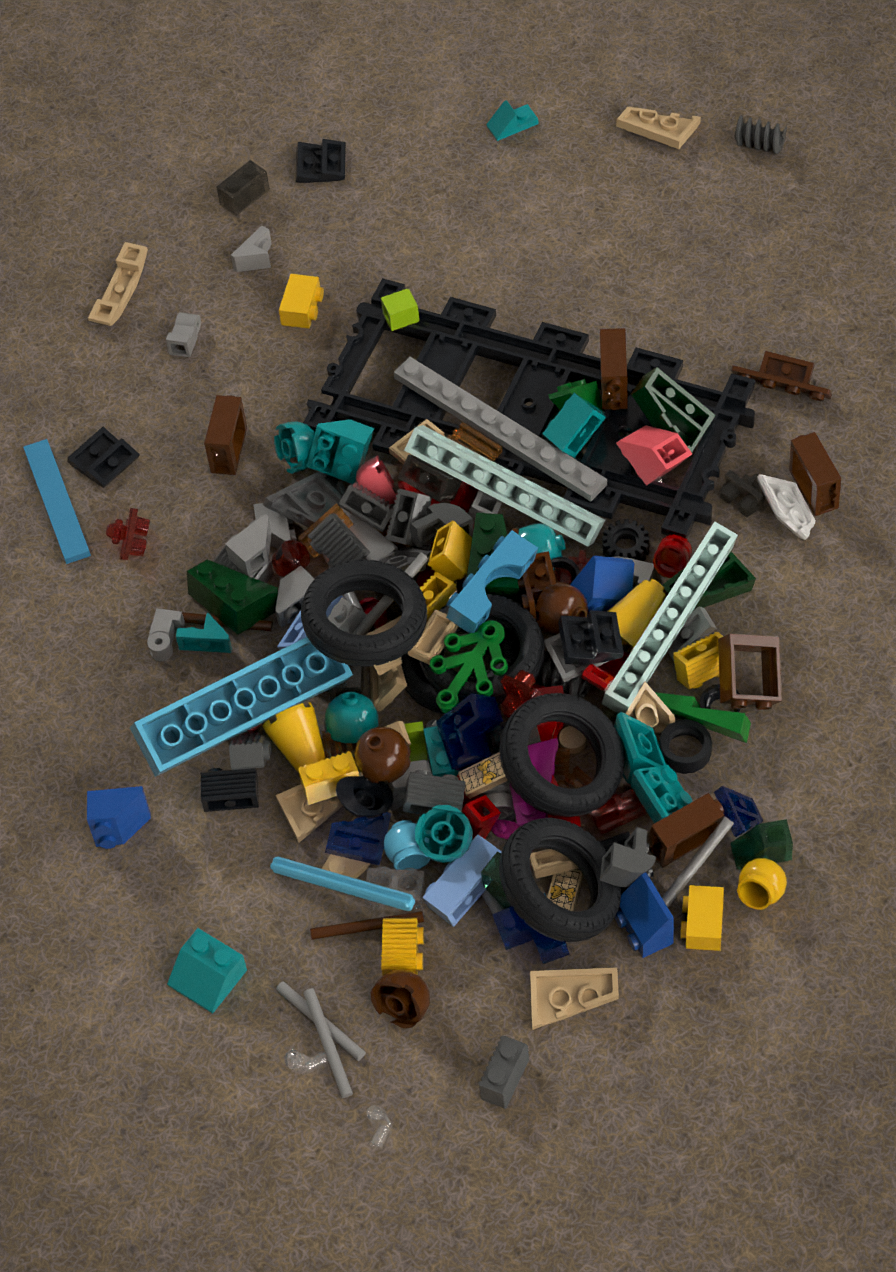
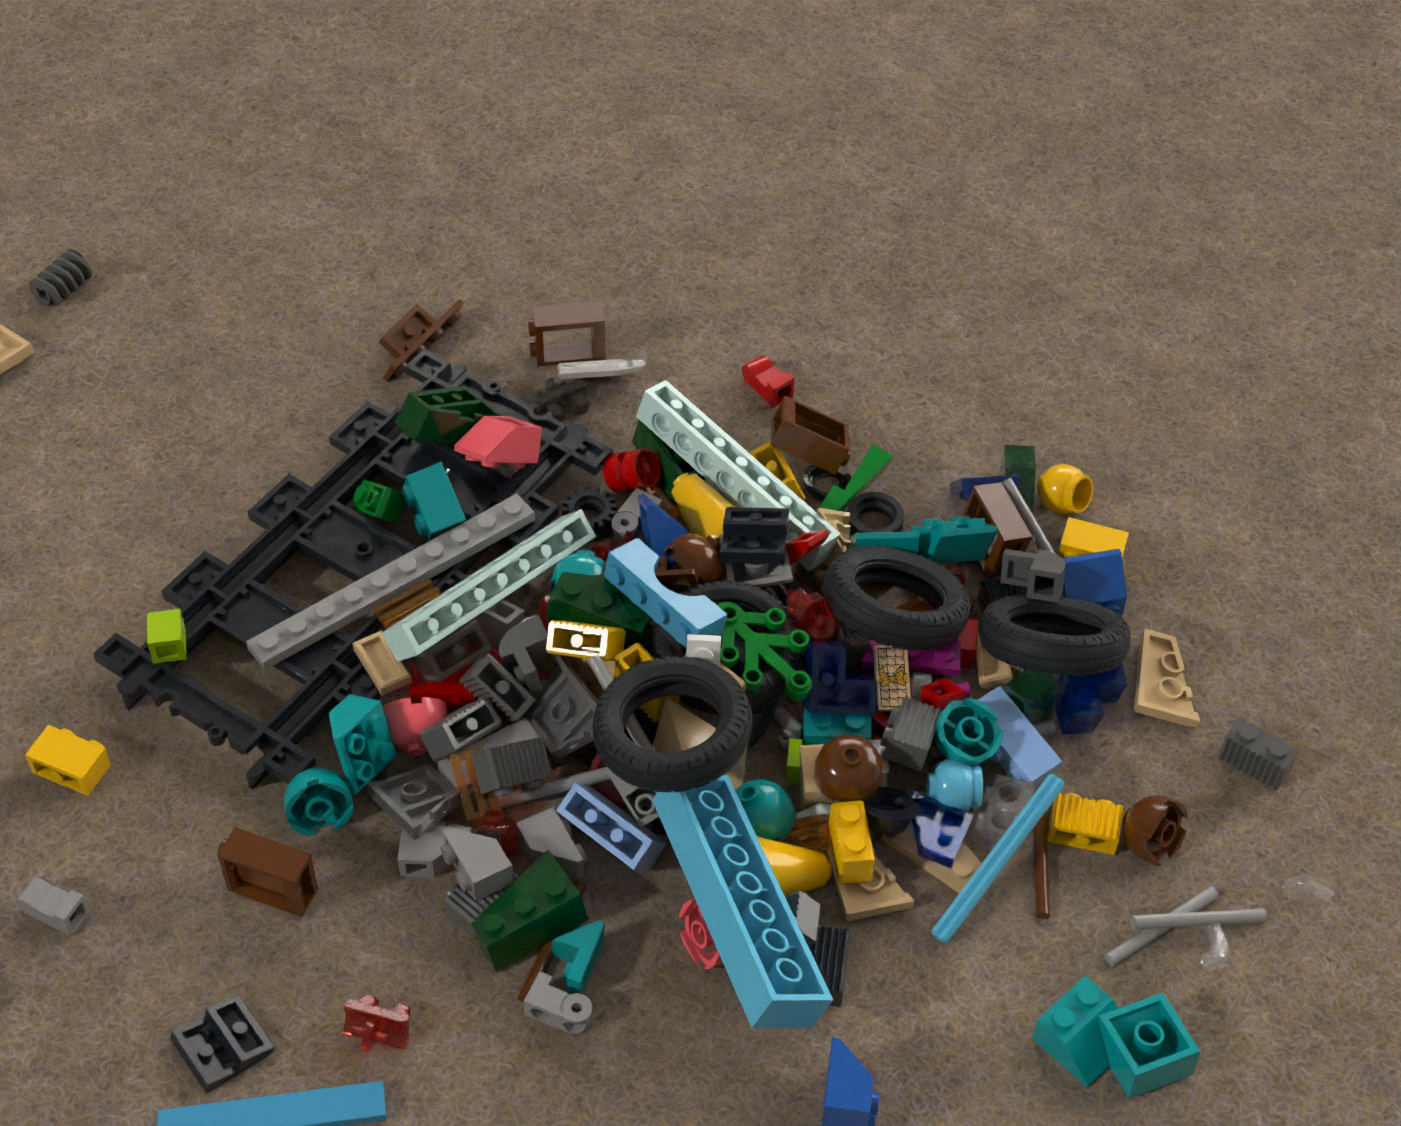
camera: 85 degrees left, 5 degrees down
reddish brown window [600,328,628,410] -> none
none -> white plate [686,634,721,667]
none -> red leg [741,355,795,408]
none -> teal slope [1098,992,1201,1099]

